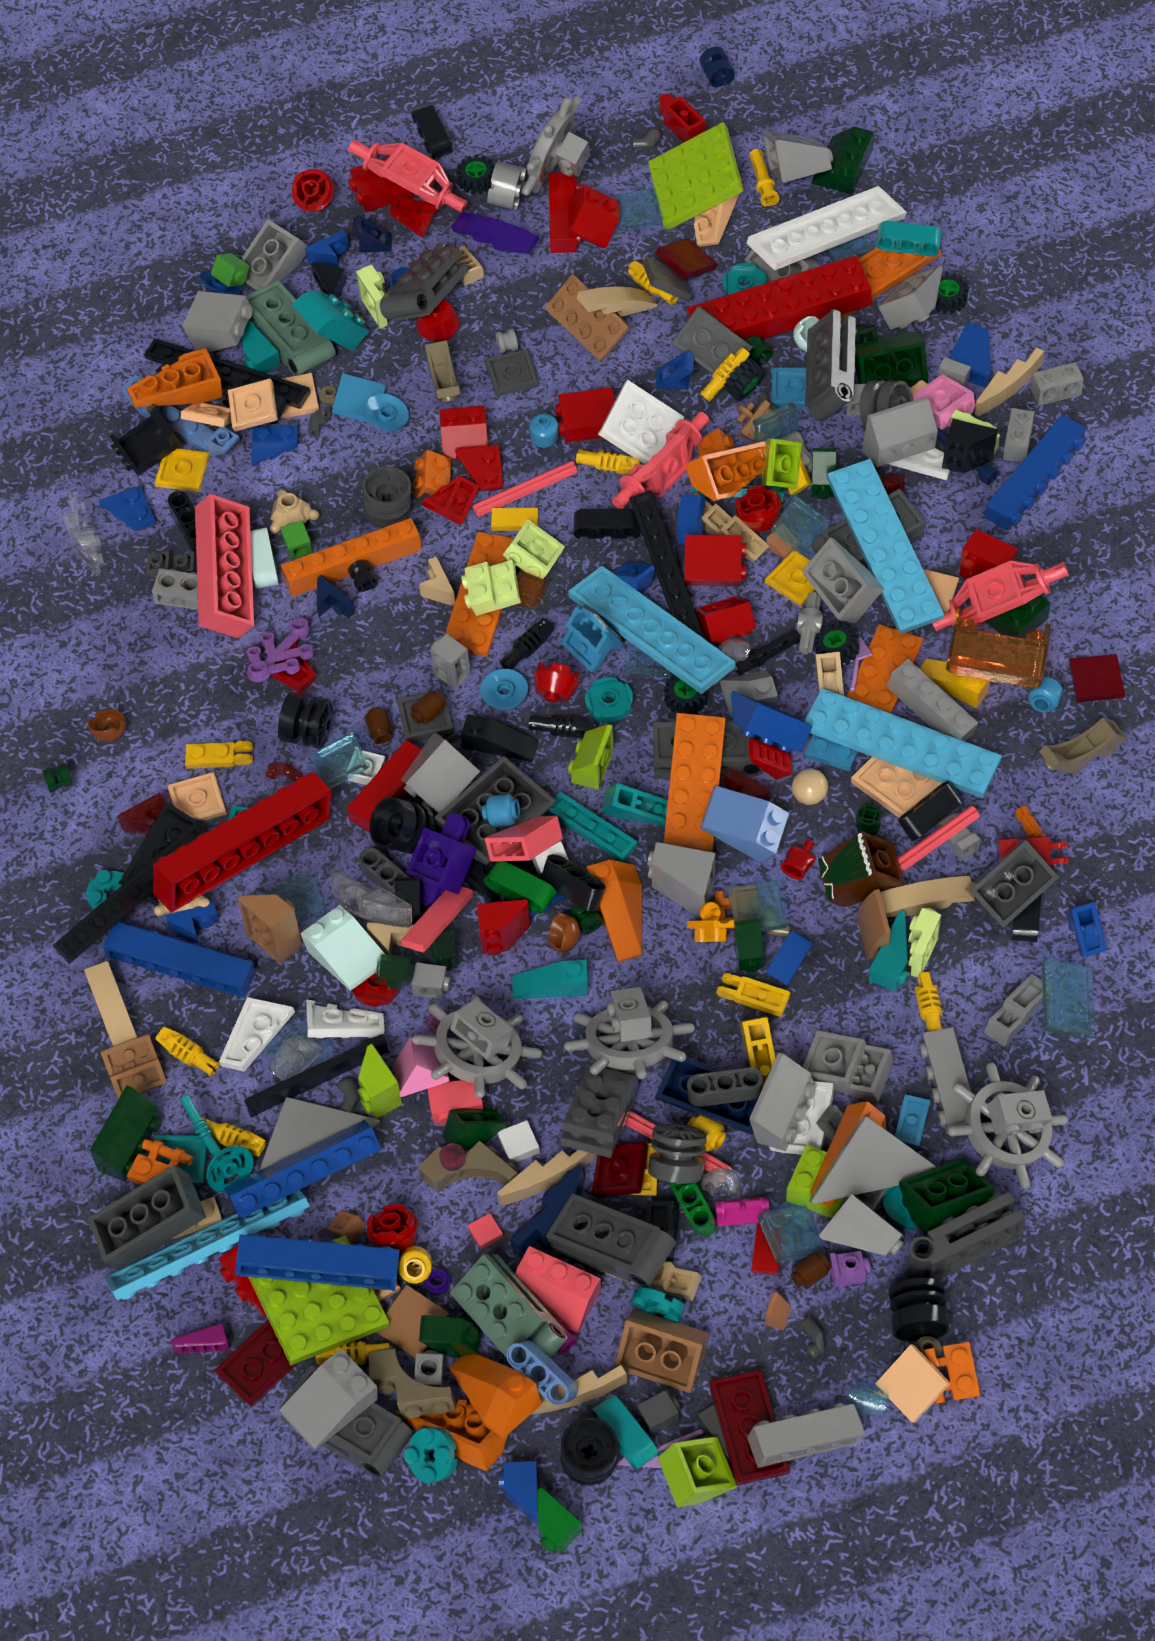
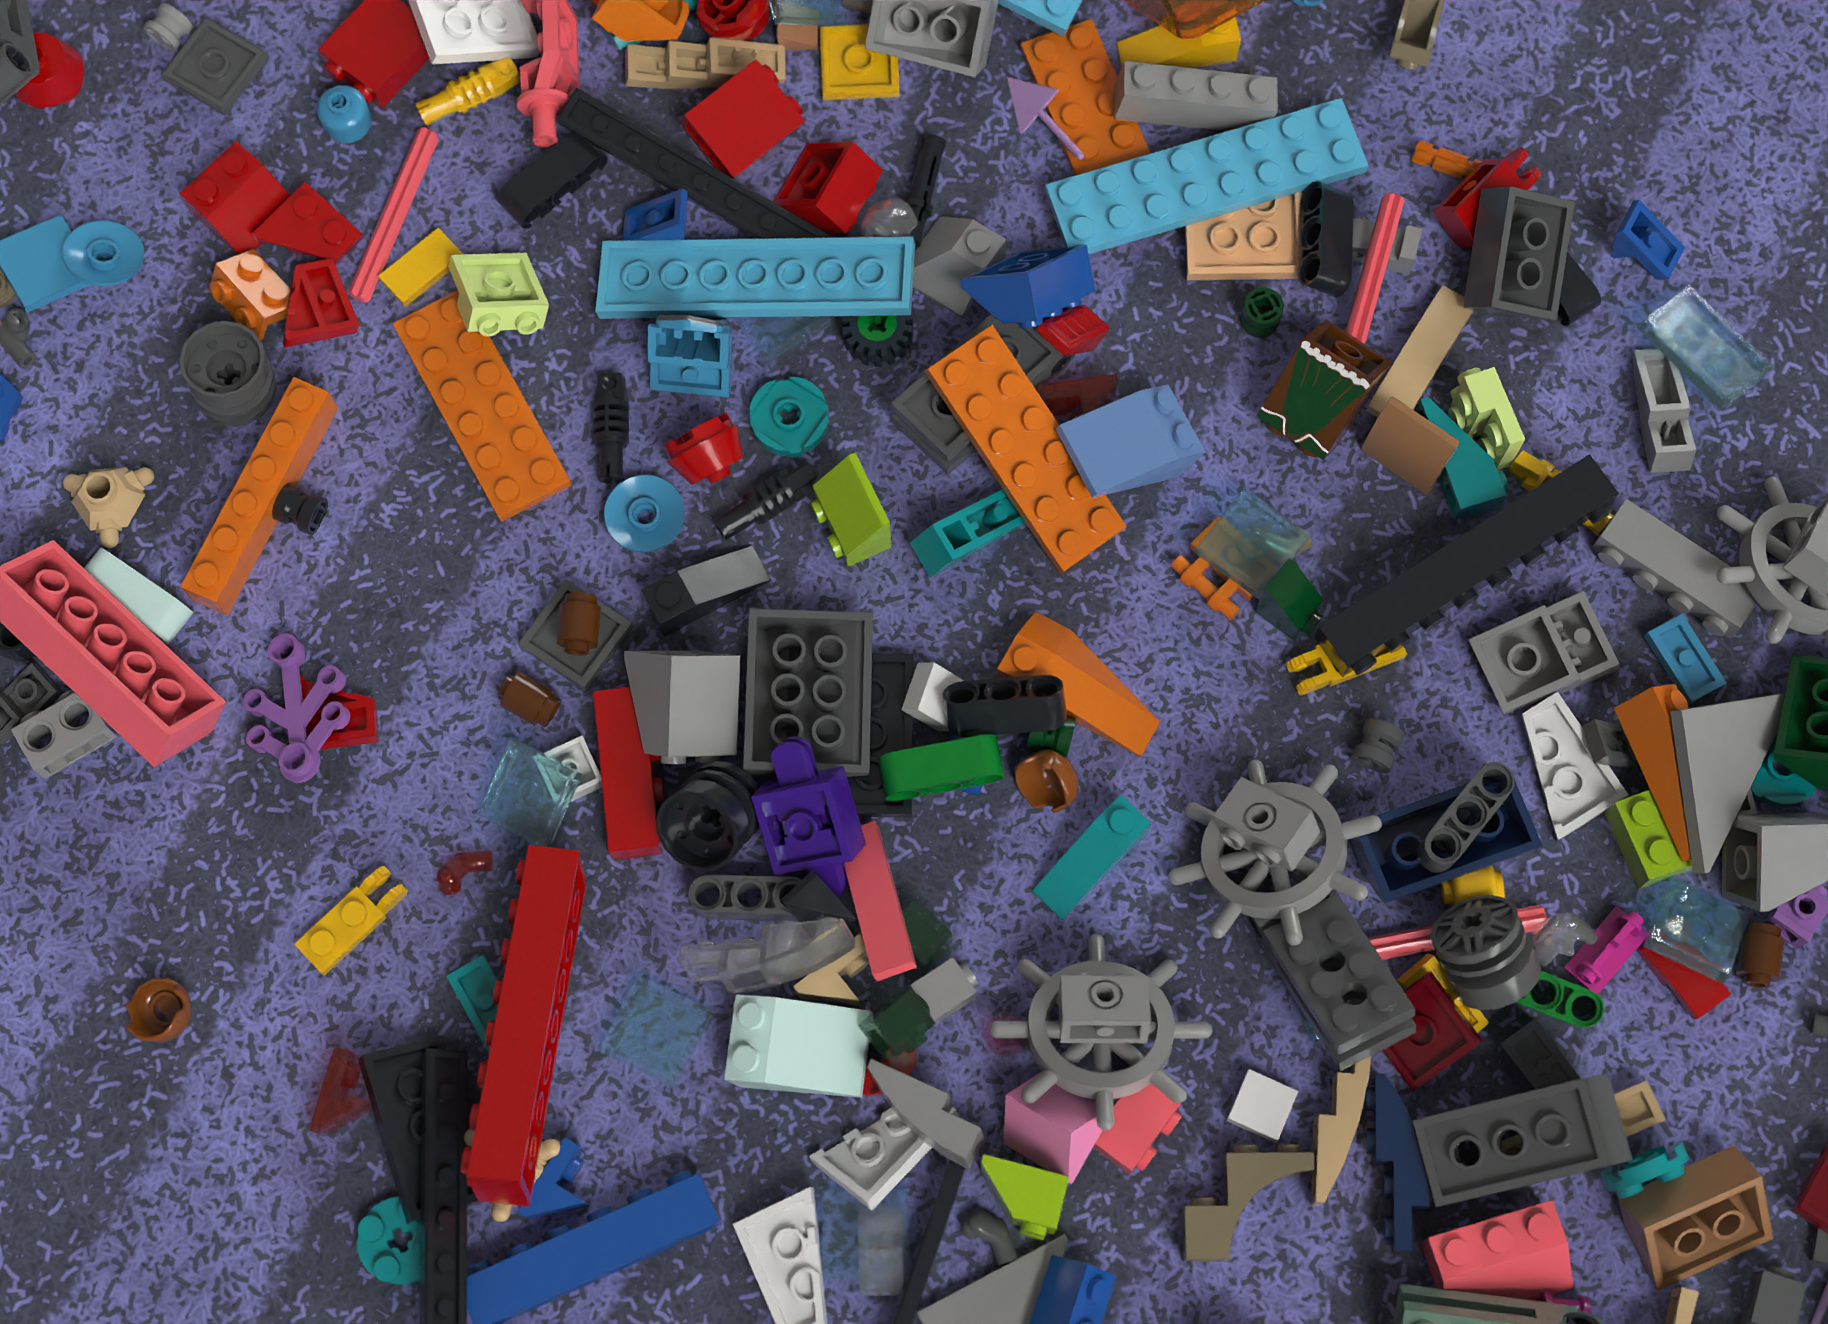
camera: 45 degrees left, 15 degrees up
dark green wheel [42,763,73,793] -> none
light nougat tile [167,772,227,822] -> none
medium nougat slope [237,894,302,964] -> none
black wheel [278,692,333,749] -> none
bright green brick [280,521,313,561] -> none
dark blue slope [316,575,355,618] -> none
tan slope [419,557,455,605] -> none
dark tan arch [424,341,461,402] -> none
light grey brick [430,634,471,689] -> none
clear pink tile [439,1143,466,1171] -> none
dark green slope [443,1109,506,1152] -> none
yellowish green plate [461,560,521,616] -> none
coral tile [467,1213,503,1250] -> none
red slope [477,899,530,955] -> none
dark azure head [482,794,520,827] -> none
coral slope [485,816,563,861] -> none
clear orange brick [516,570,546,610] -> none
teal plate [546,791,638,863] -> none
light grey slope [648,842,715,918] -> none
blue slope [677,495,706,545] -> none
light orange hips [687,902,734,942] -> none
yellow slope [739,1017,776,1086] -> none
light grey slope [749,1053,816,1151] -> none
blue slope [765,931,814,986] -> none
nougat slope [765,1292,791,1330] -> none
red piece [781,839,816,880] -> none
tan hair [792,768,828,805] -> none
light grey axle [797,592,823,655] -> none
dark azure plate [805,734,859,772] -> none
black wheel [814,623,859,667] -> none
tan slope [815,652,844,696] -> none
none -> light grey slope [868,1059,984,1170]
none -> black brick [1314,454,1619,678]
none -> dark grey wheel [1351,718,1405,774]

